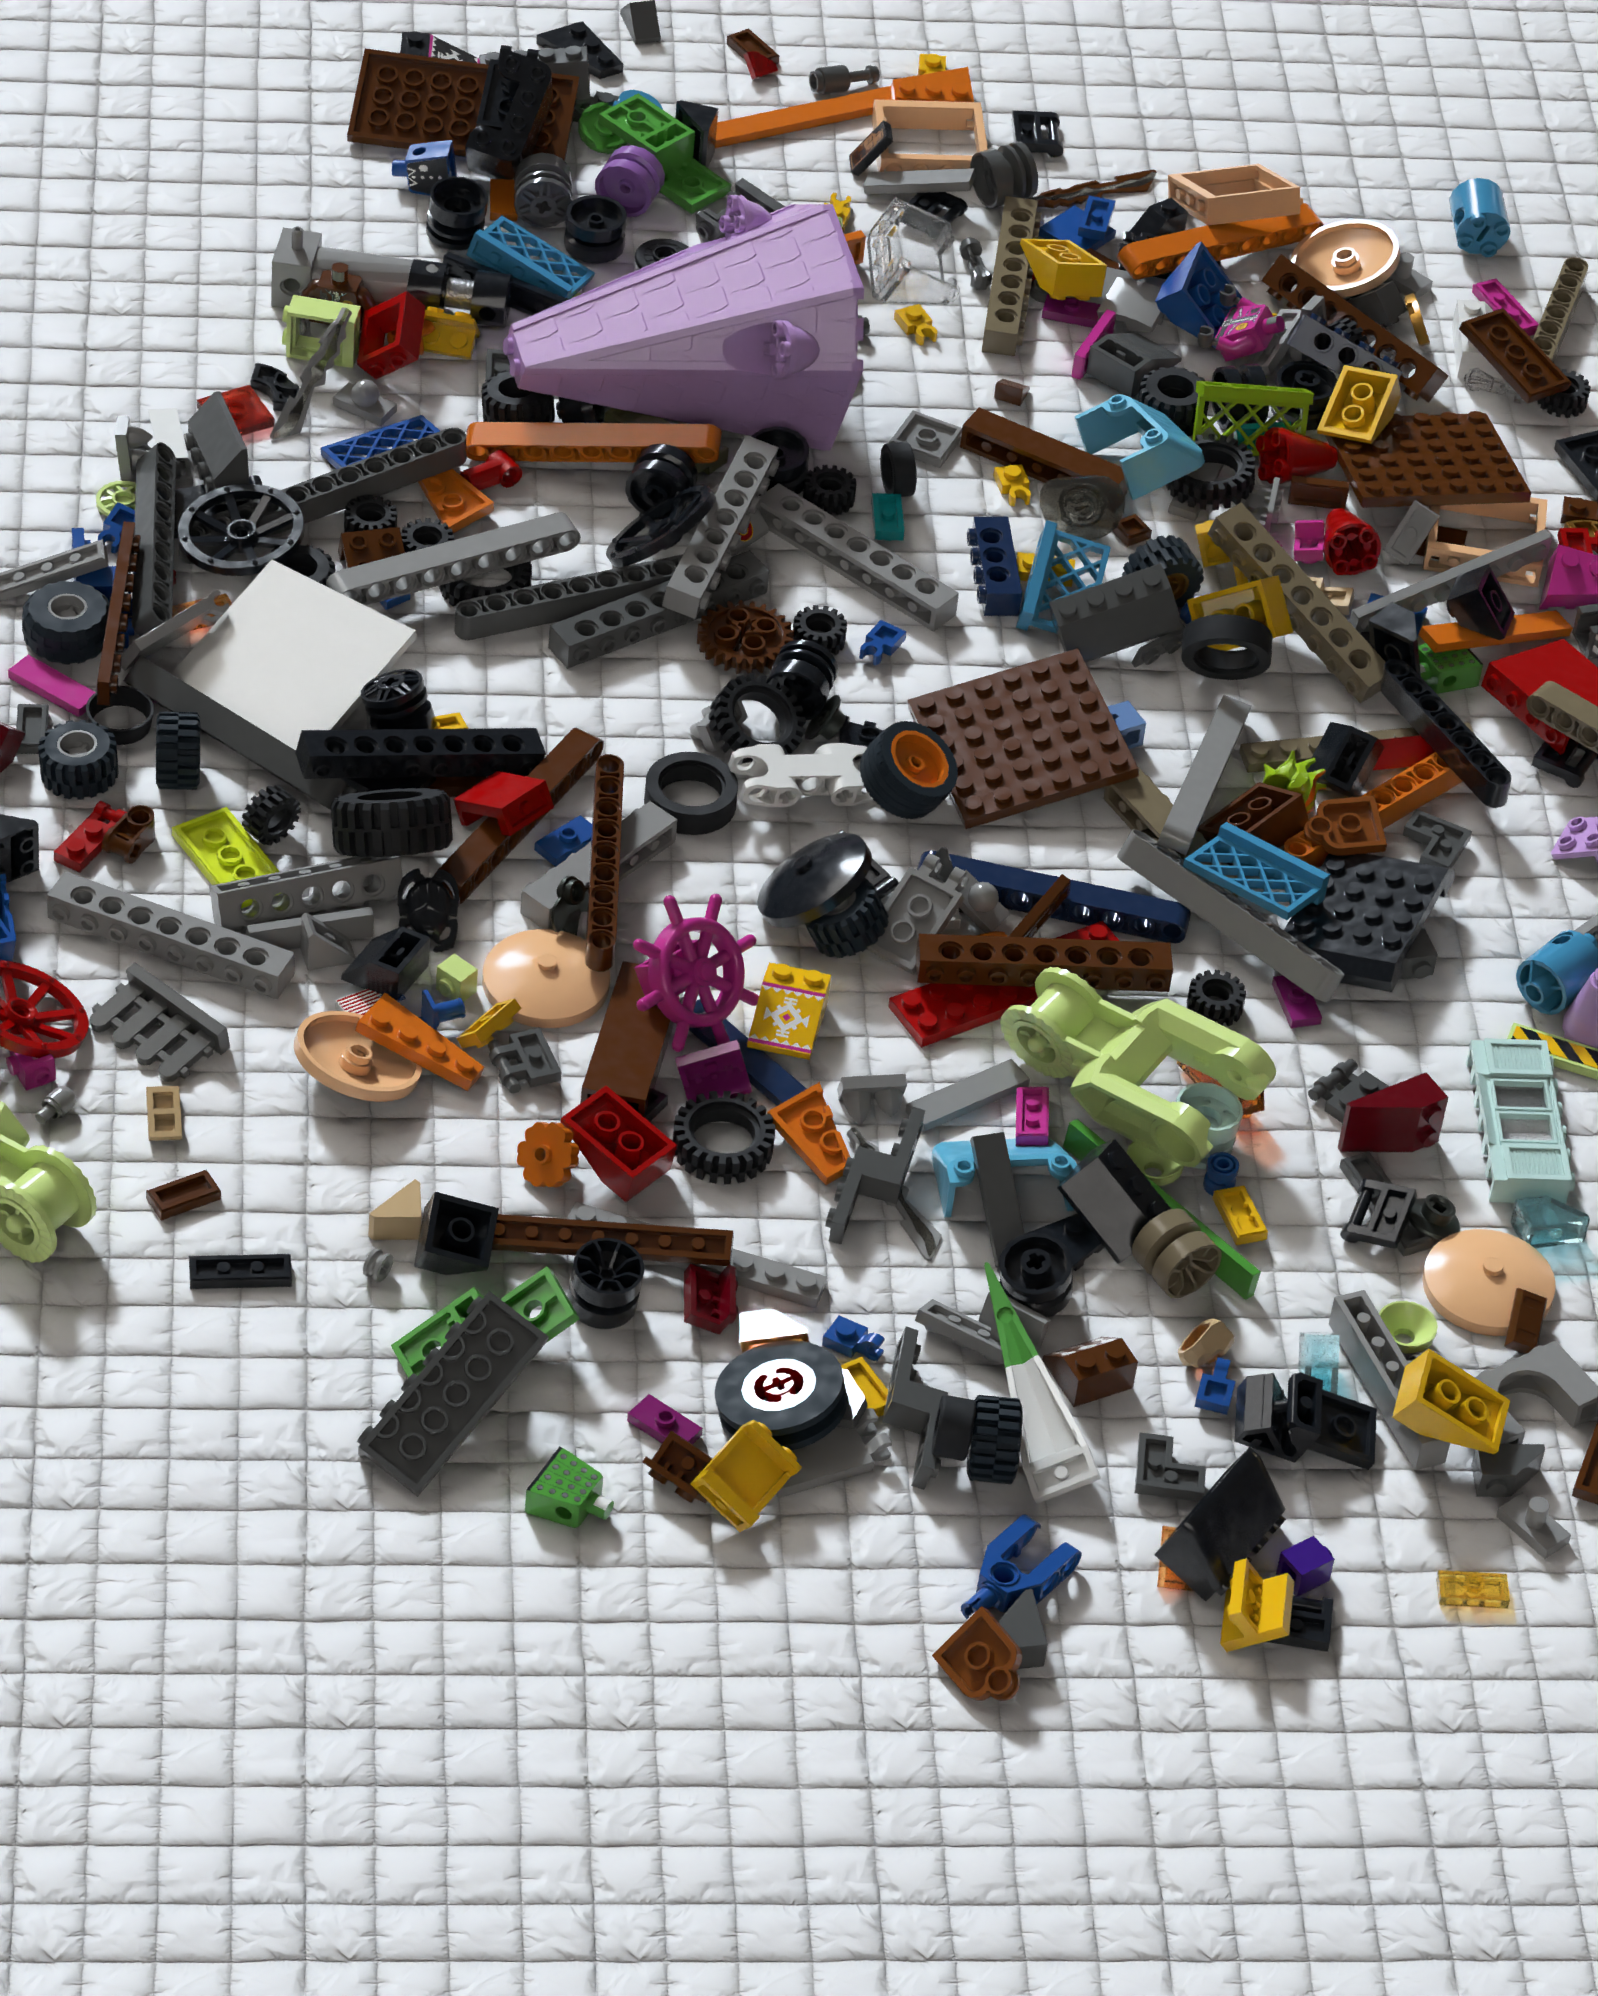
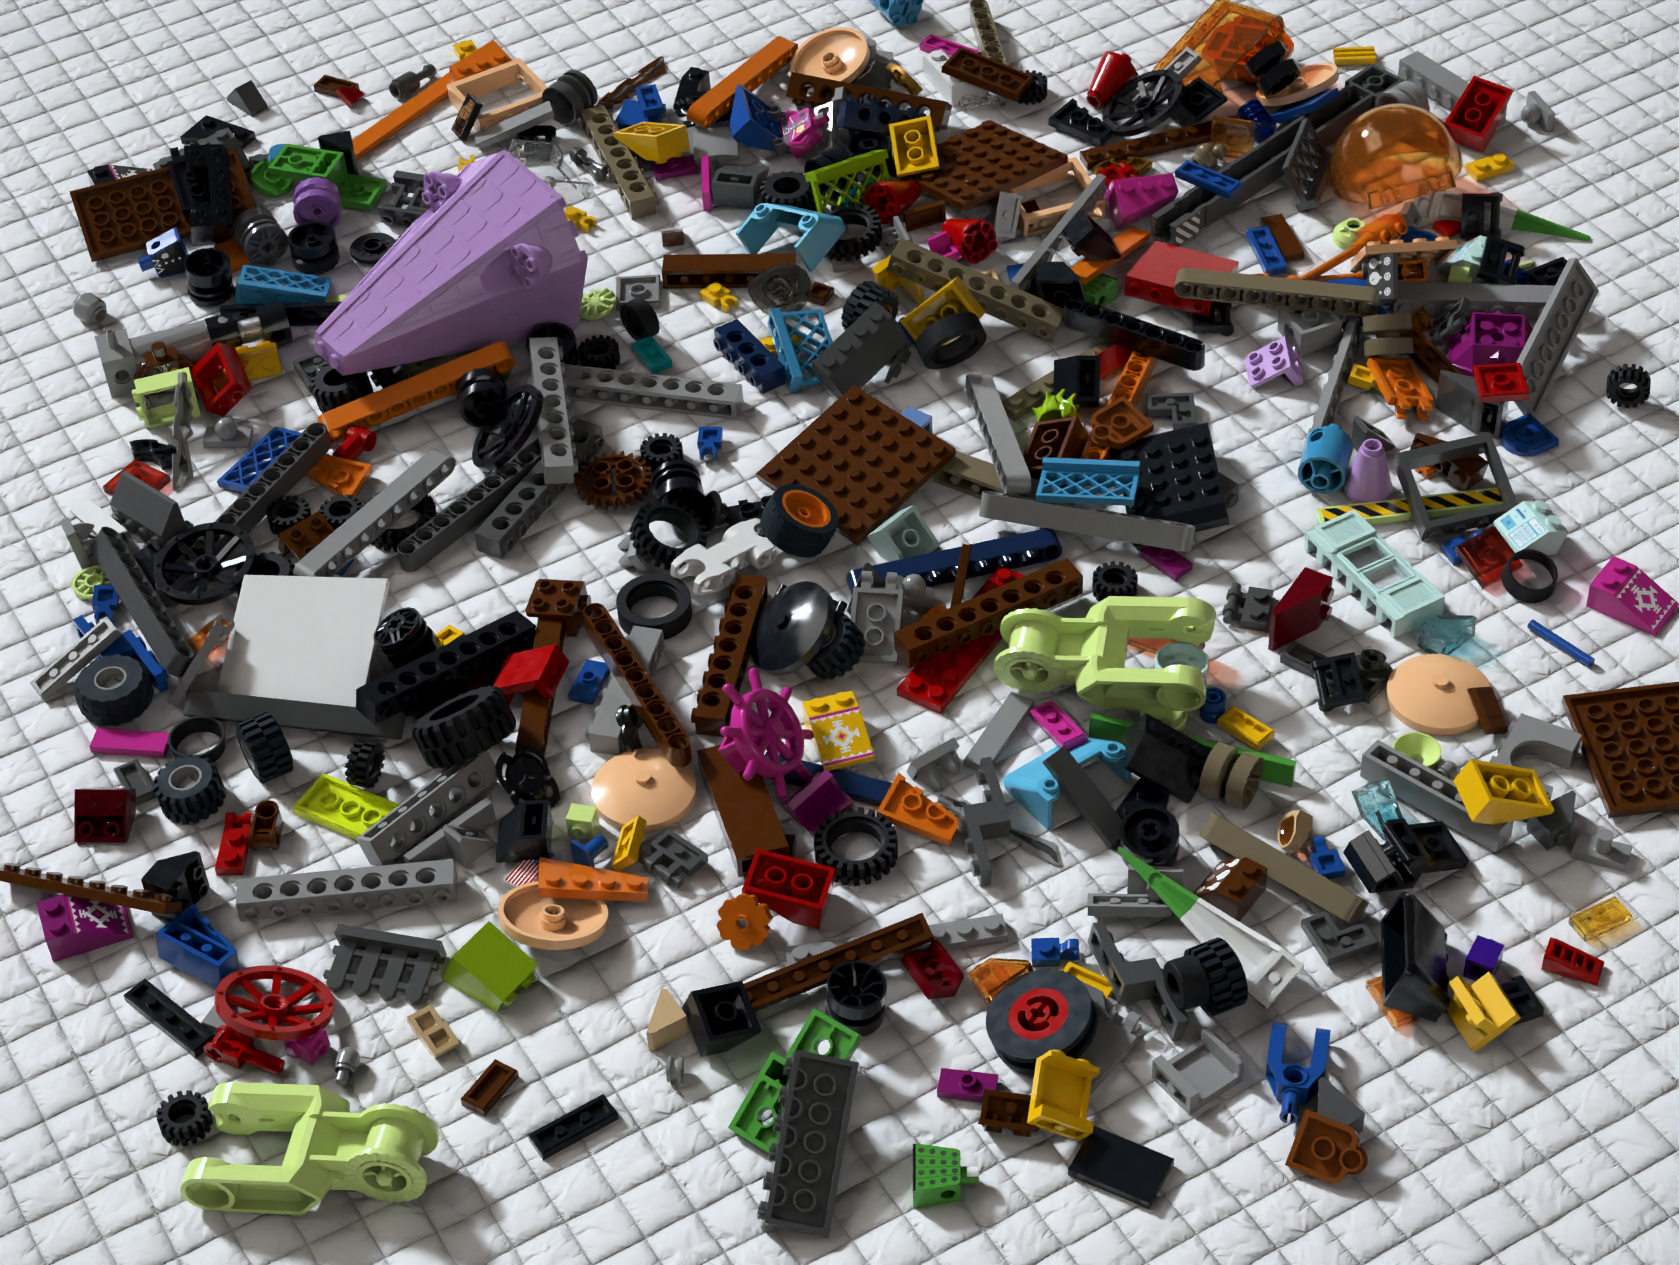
camera: 20 degrees left, 0 degrees up
reddish brown plate [97,521,141,706] -> none
black plate [1011,110,1063,157] -> none
light nougat window [1168,164,1303,226] -> none
none -> light grey head [73,292,107,325]
none -> lime slope [442,921,538,1012]
none -> reddish brown bracket [525,579,591,637]
none -> yellowish green wheel [580,287,617,320]
none -> reddish brown brick [691,574,768,737]
none -> light aqua slope [867,505,940,562]
none -> black tile [1068,1126,1174,1209]
none -> light grey panel [1152,1027,1244,1115]
none -> dark tan beam [1199,812,1369,926]
none -> red slope [1541,937,1605,986]

